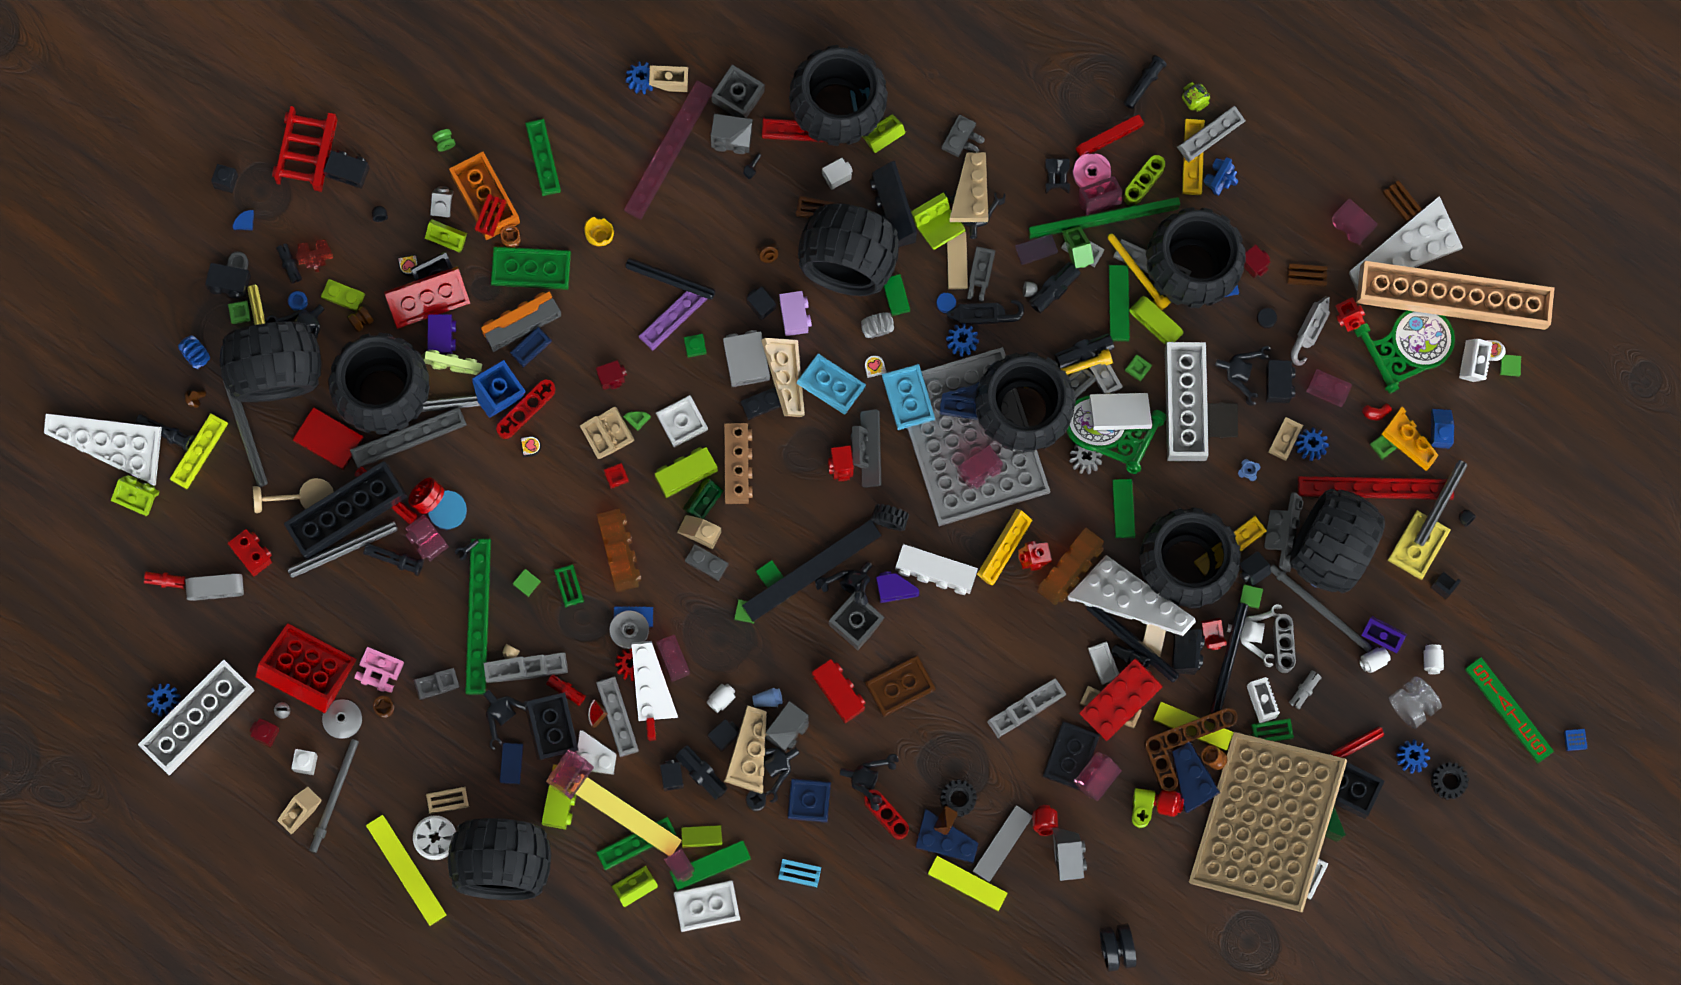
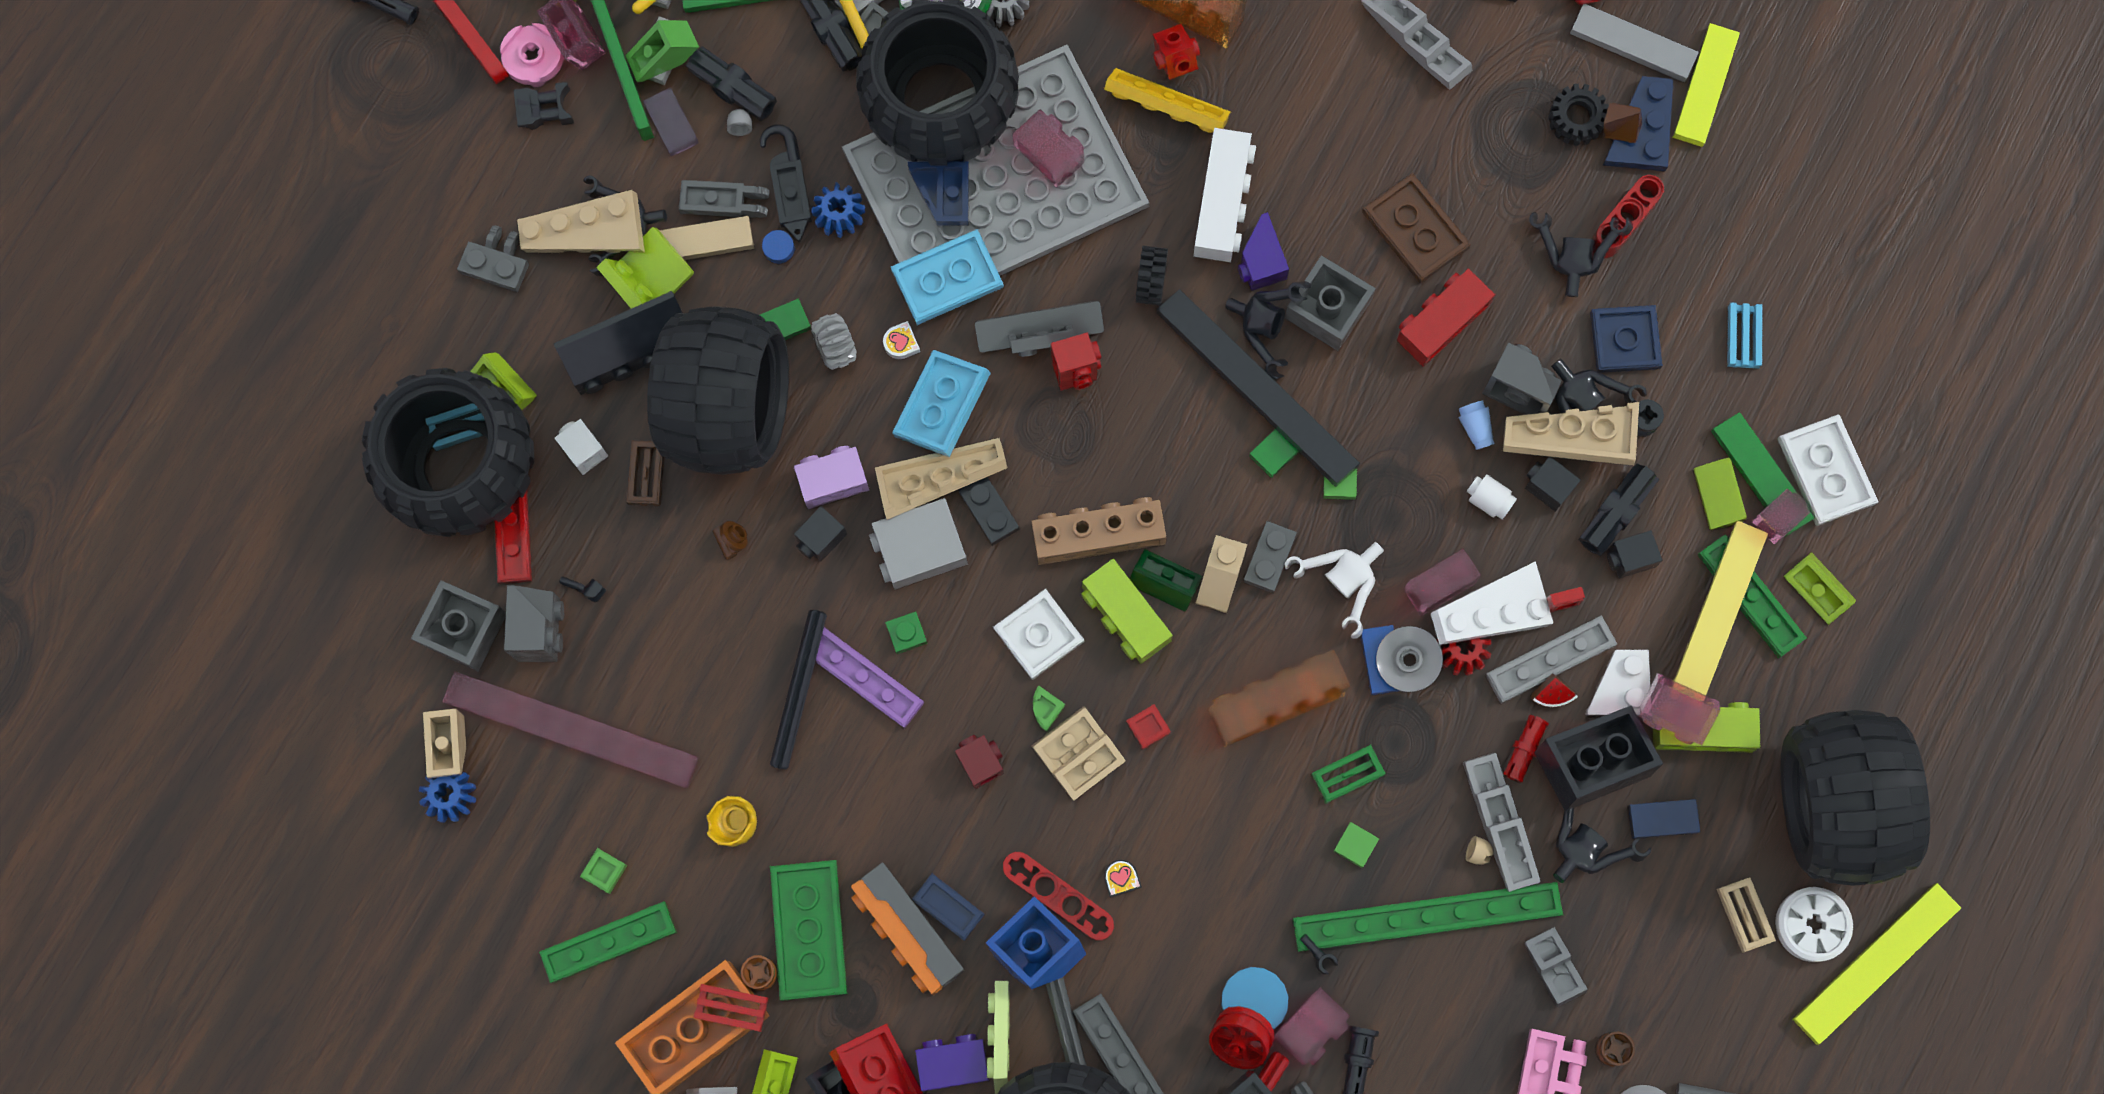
camera: 90 degrees left, 0 degrees up
none -> bright green tile [580,848,627,894]
none -> white piece [1285,542,1384,639]

